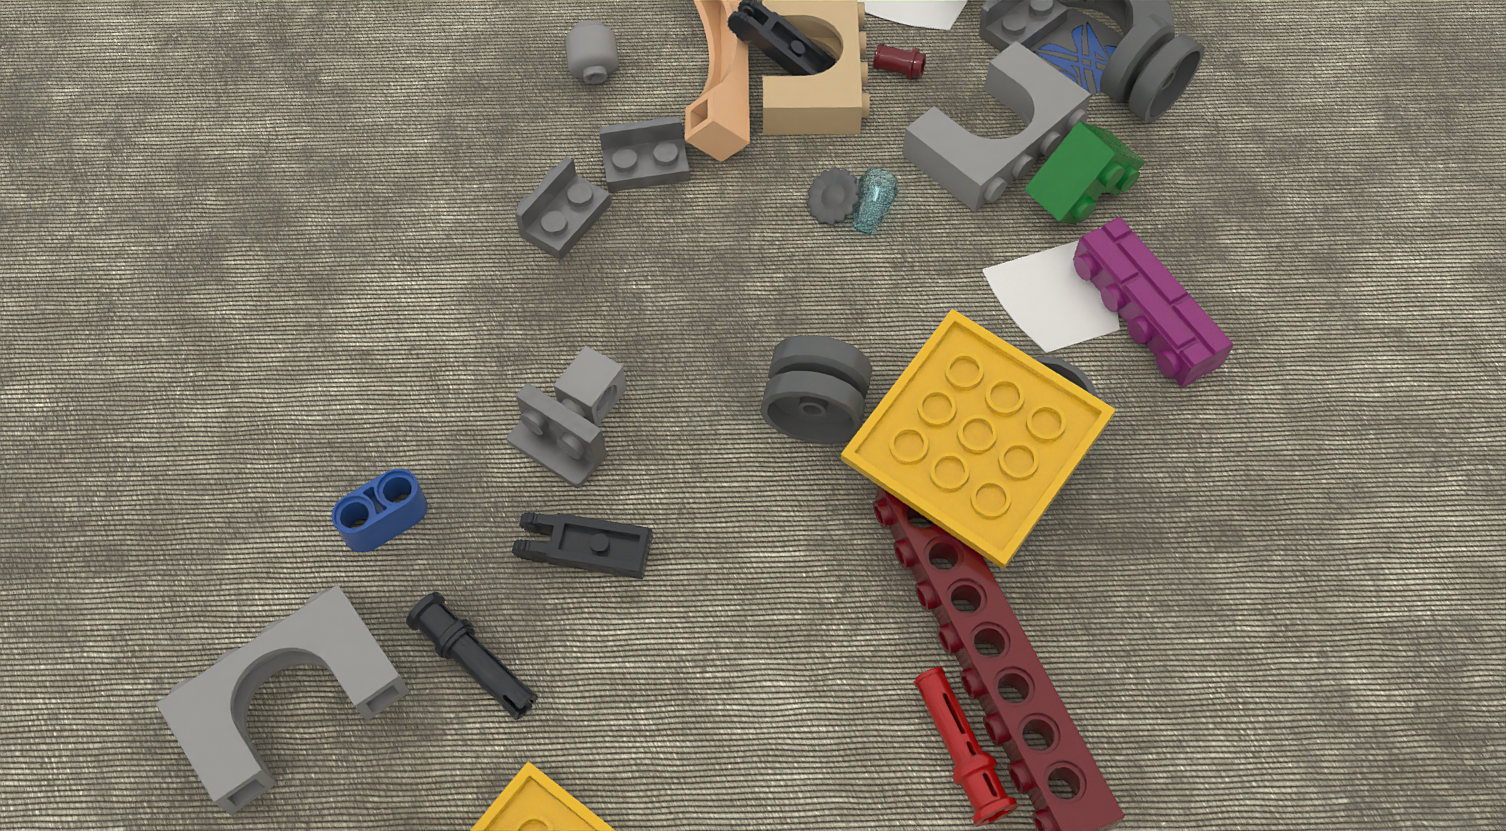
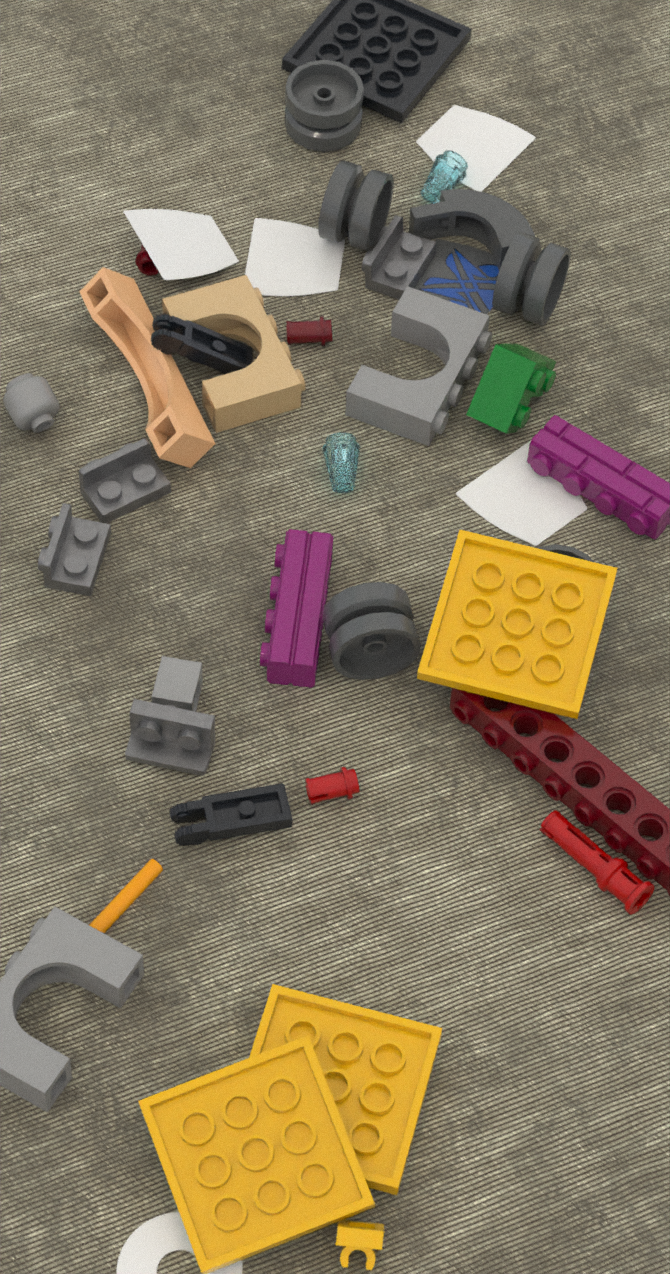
camera: 25 degrees left, 5 degrees down
blue beam [331,468,428,552] -> none
black pin [406,592,538,720] -> none
dark grey piece [806,167,861,225] -> none
none -> light orange bar [89,859,163,933]
none -> magenta brick [260,529,334,688]
none -> red pin [305,766,360,805]

